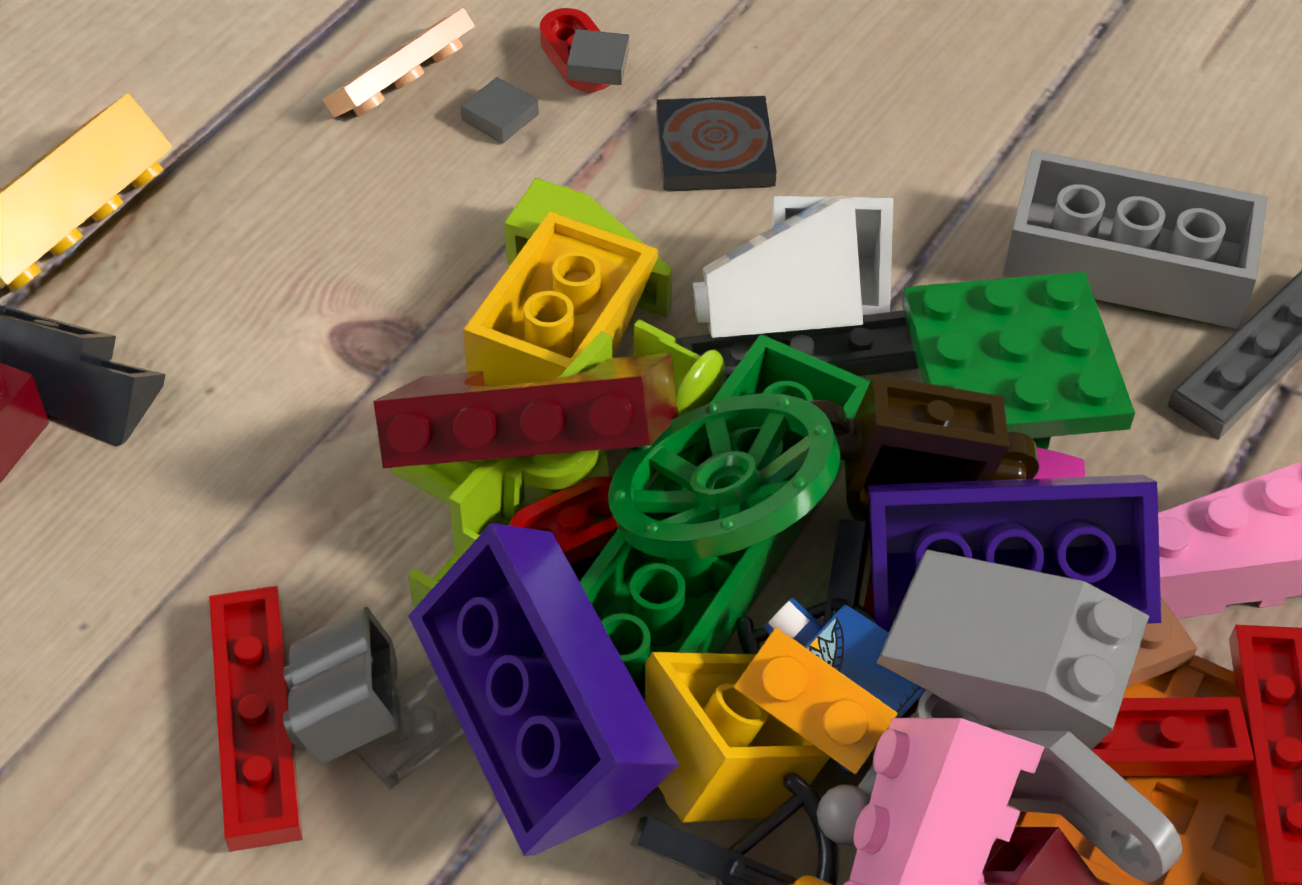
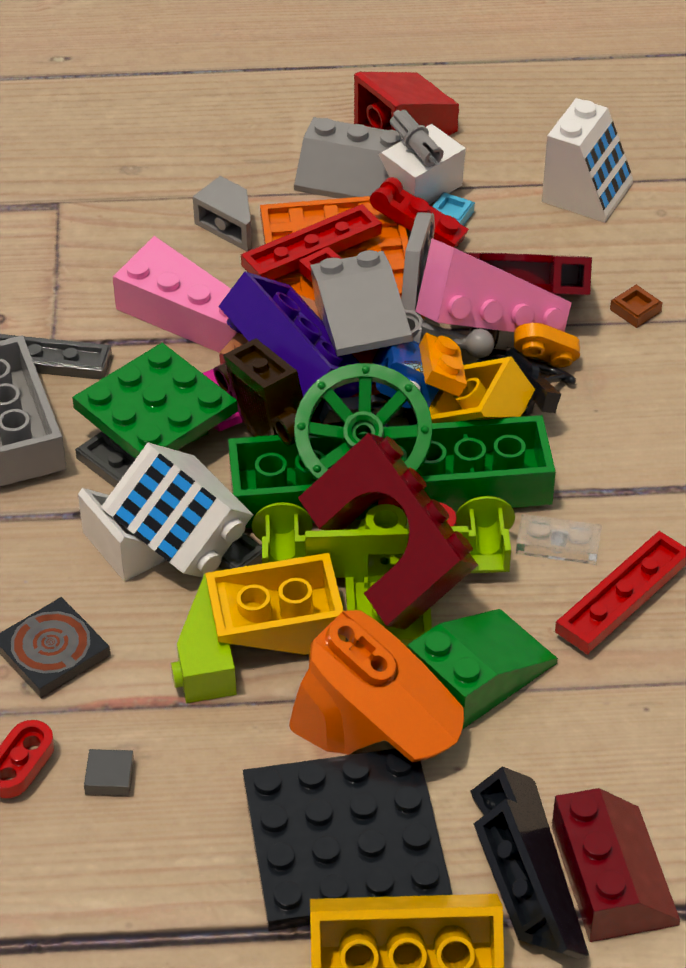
camera: 125 degrees left, 5 degrees down
dark grey brick [283,606,400,765] -> none
light nougat plate [322,8,475,118] -> none
dark purple slope [408,523,679,856] -> none
dark grey tile [567,29,629,85] -> none
none -> black plate [243,748,452,931]
none -> orange piece [289,610,464,762]
none -> green slope [407,609,558,729]

